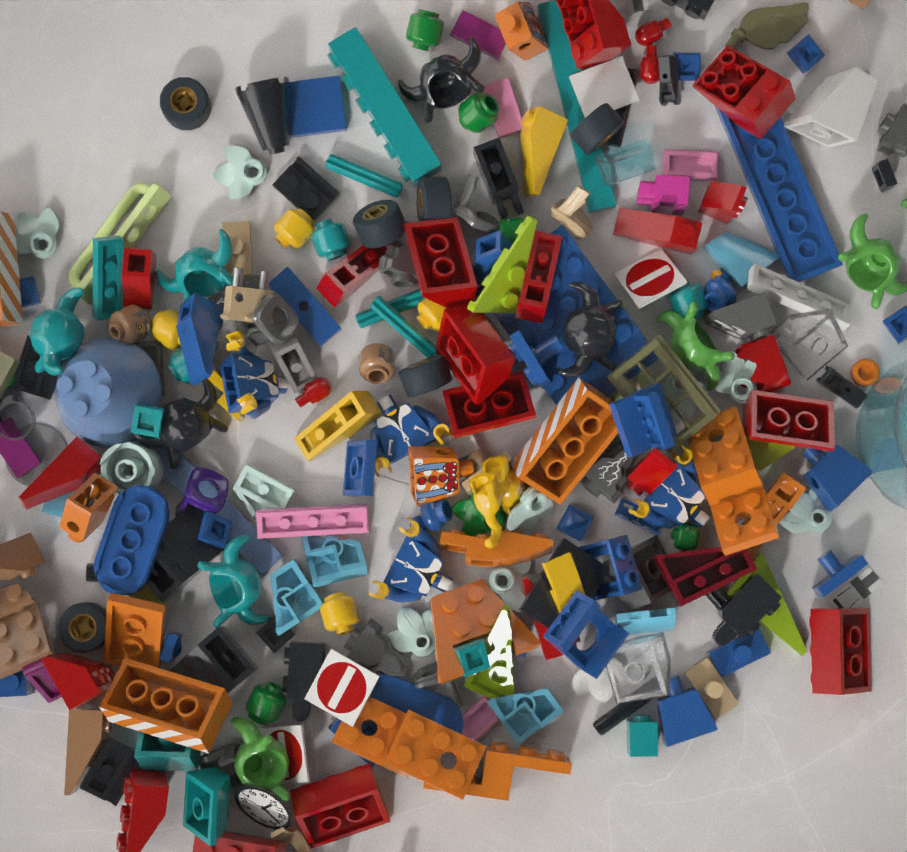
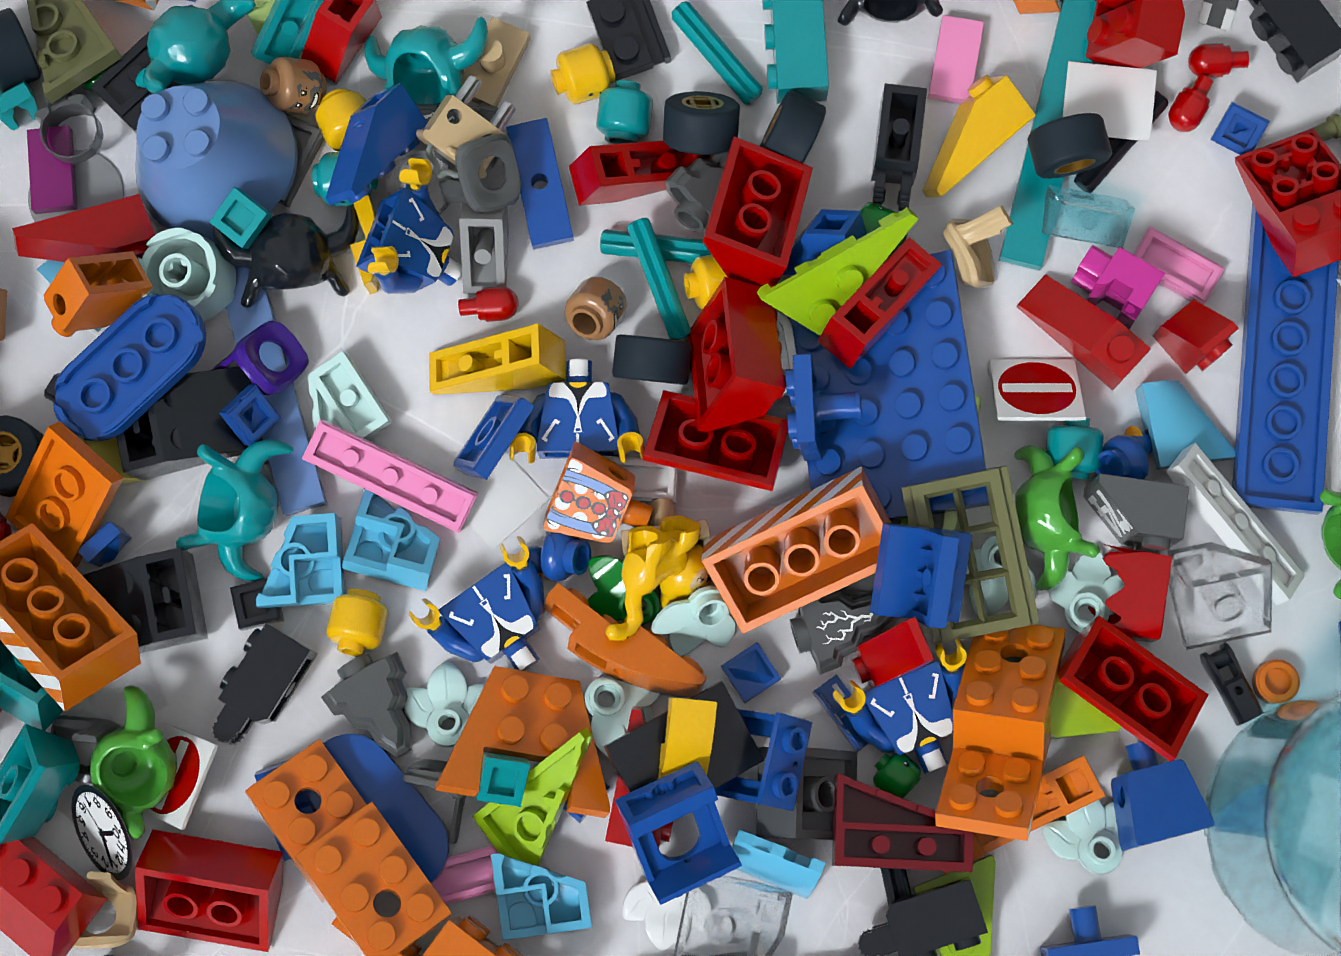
camera: 35 degrees right, 5 degrees down
green head [245,681,287,726] -> none
piece [304,649,380,727] -> none
dark grey piece [453,175,500,232] -> none
green head [458,92,499,133] -> none
black piece [558,282,623,377] -> none
black bar [657,55,682,106] -> none

